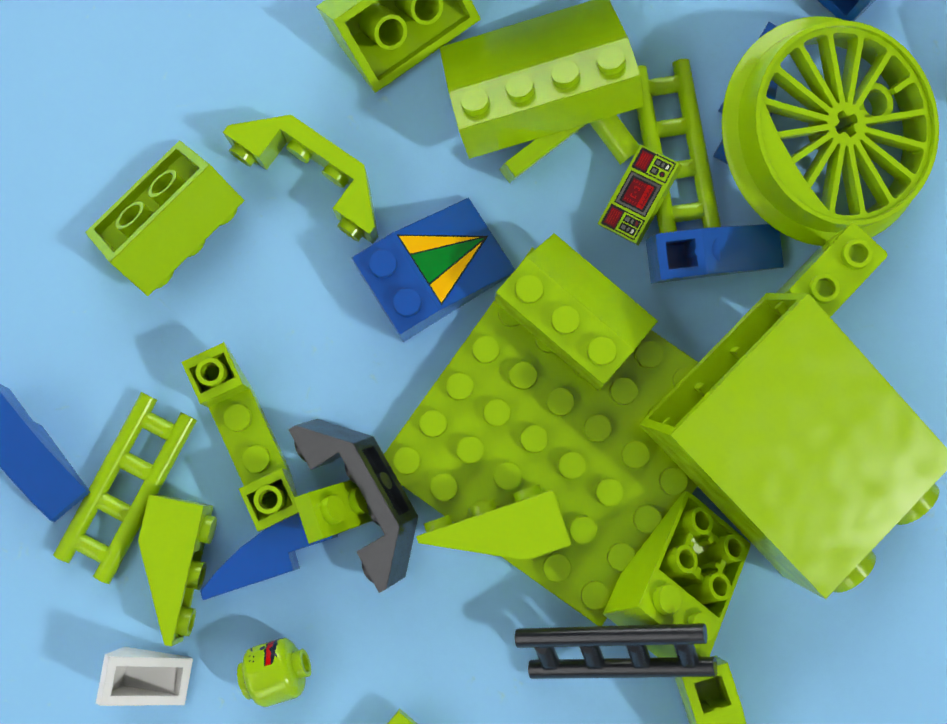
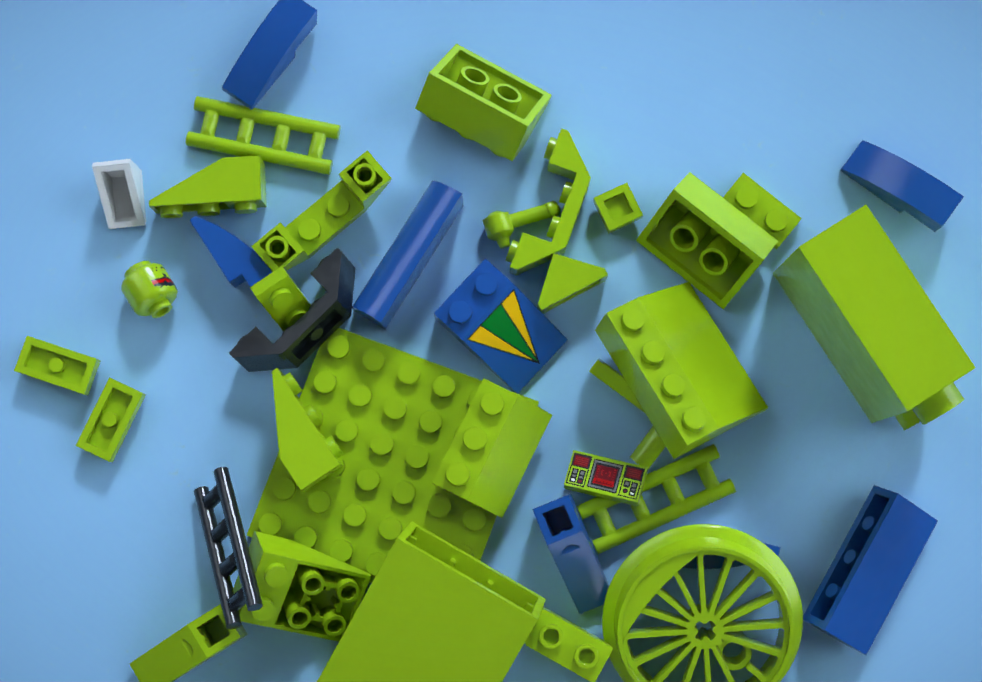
camera: 80 degrees right, 0 degrees up
none -> blue brick [352,181,464,330]
none -> lime piece [482,201,560,249]
none -> lime slope [537,253,608,314]
none -> lime plate [593,183,643,233]

